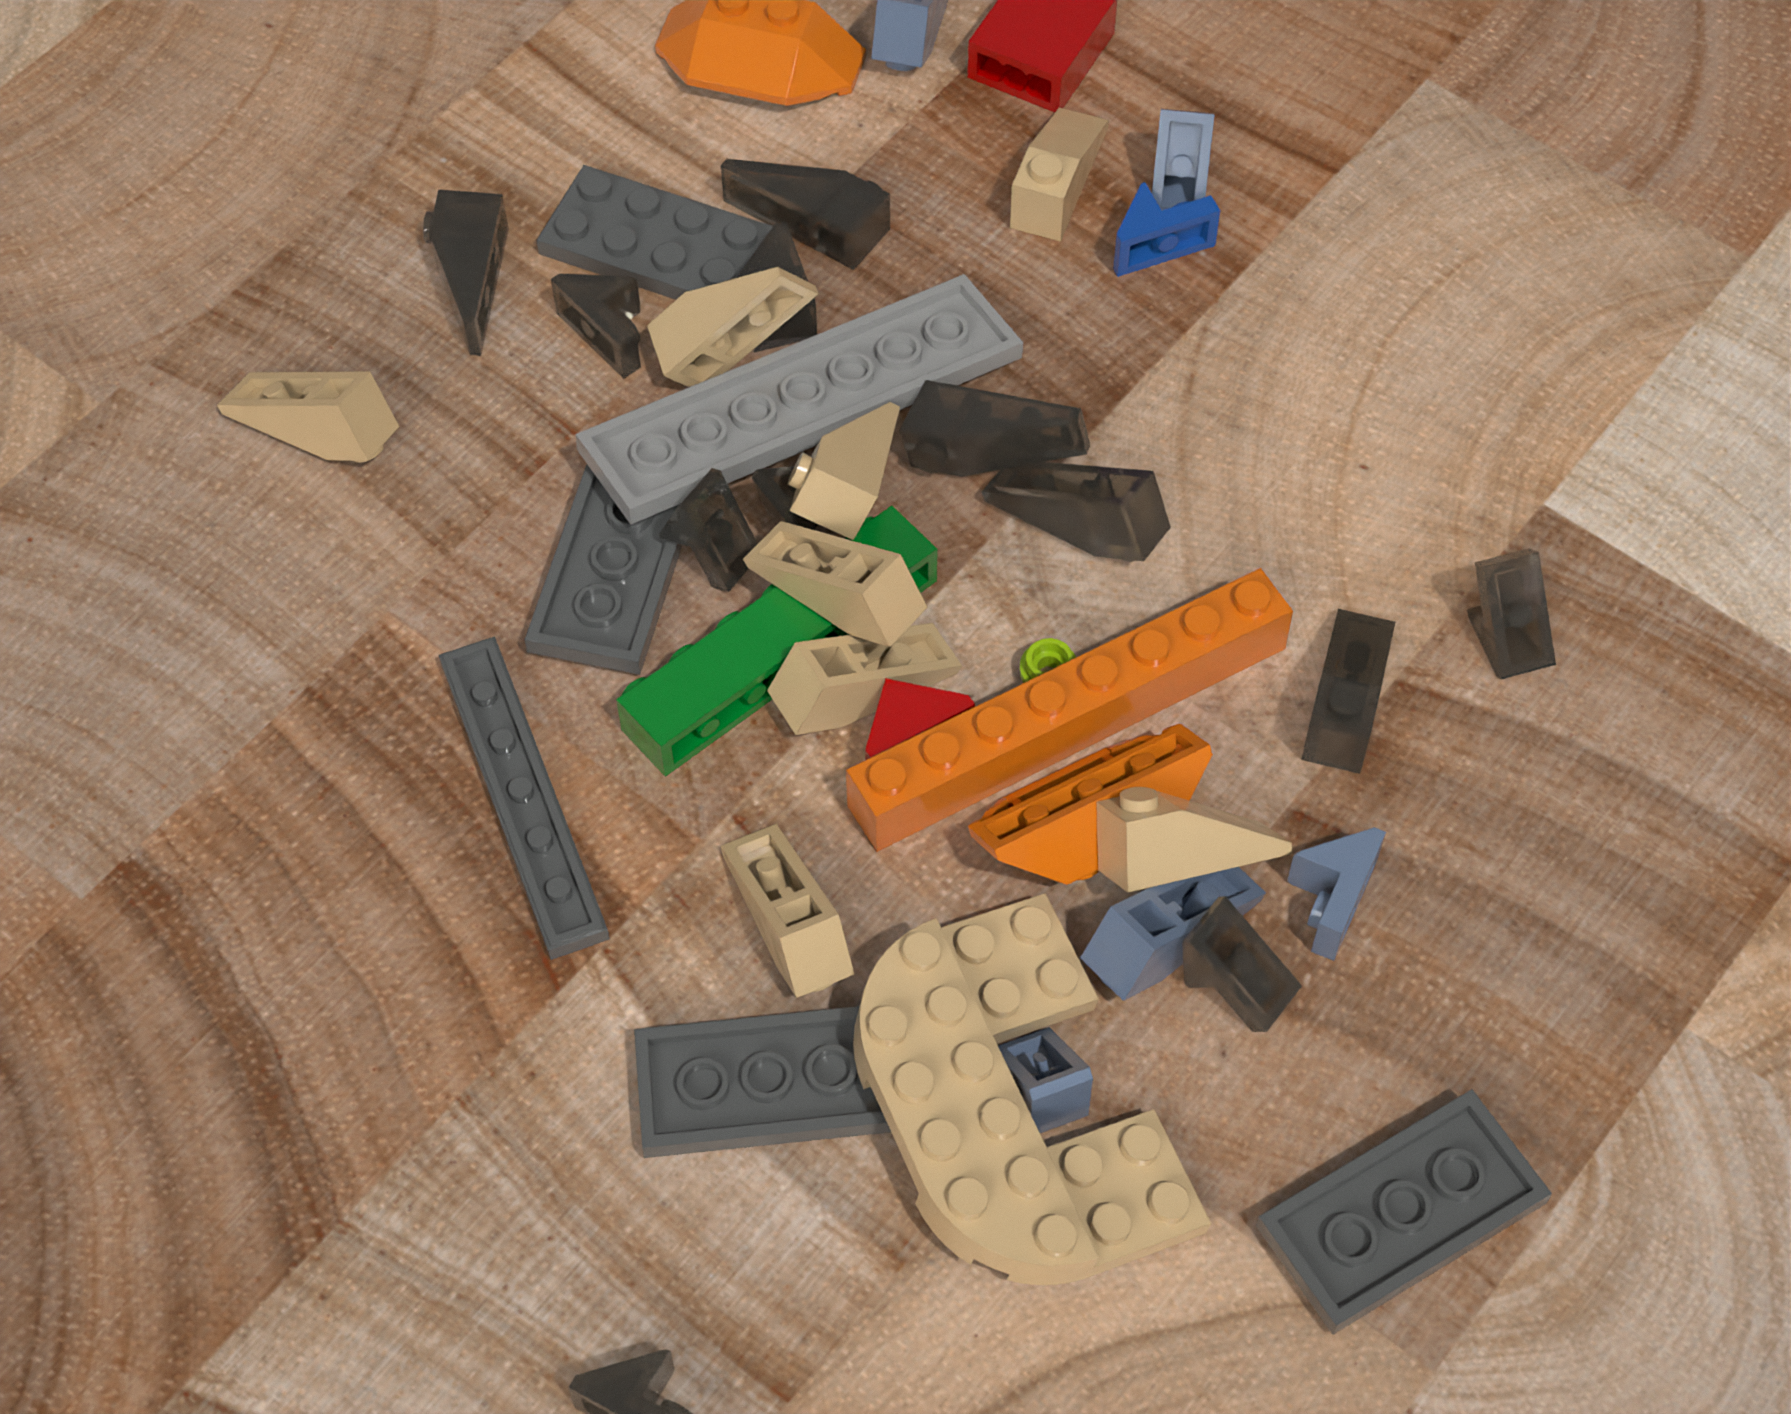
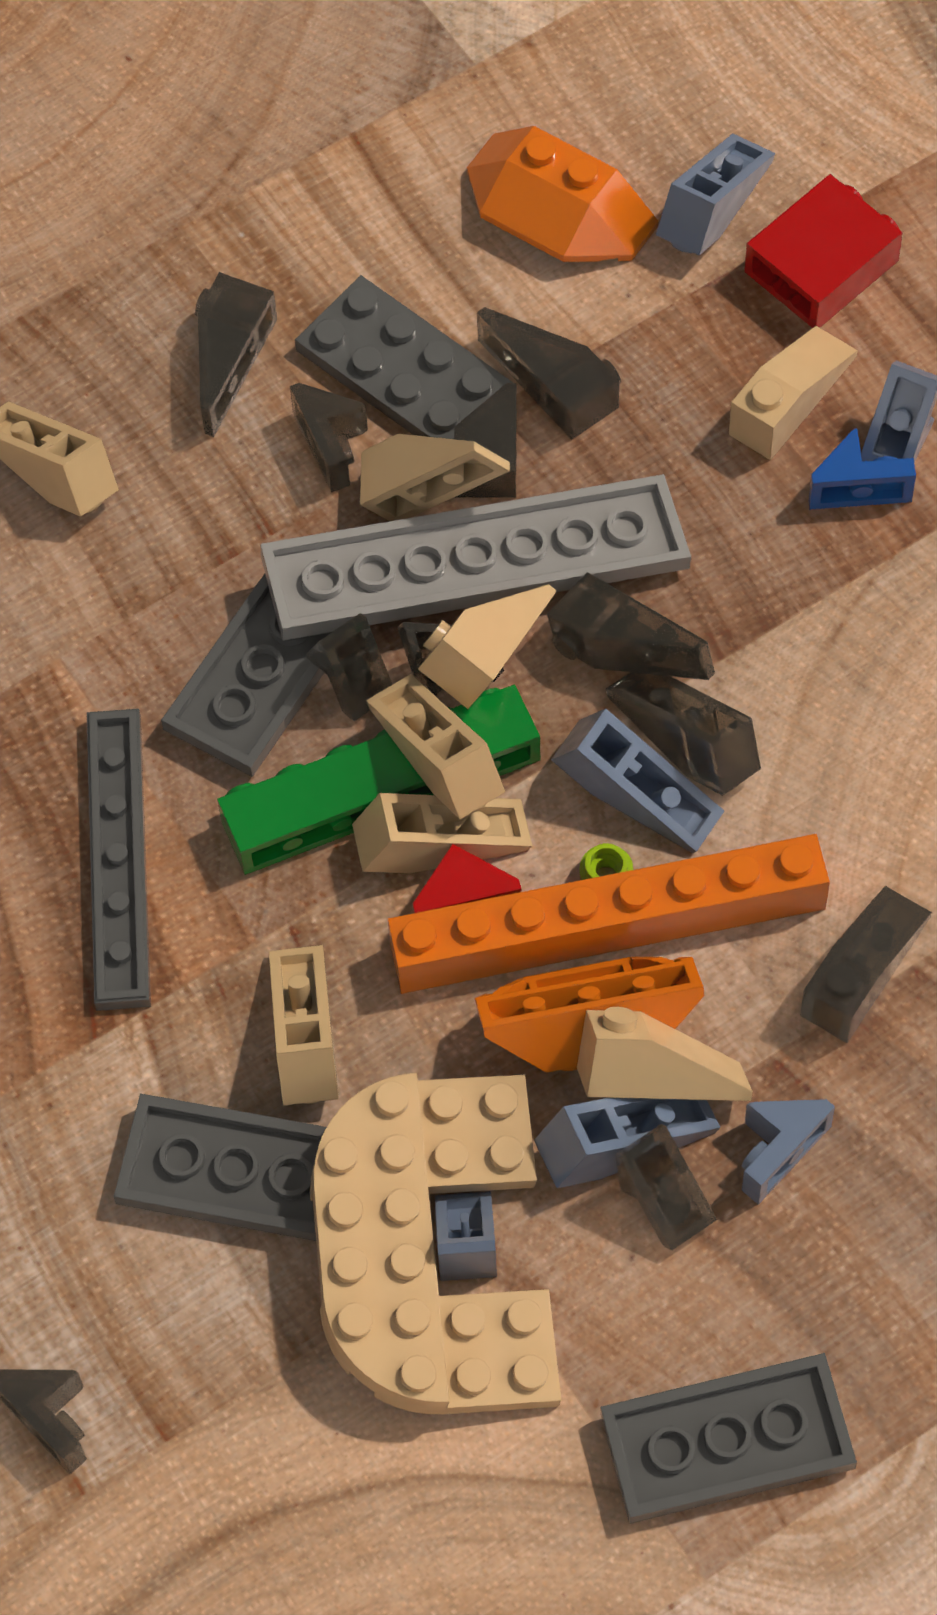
camera: 20 degrees right, 5 degrees up
none -> sand blue slope [551,708,724,853]

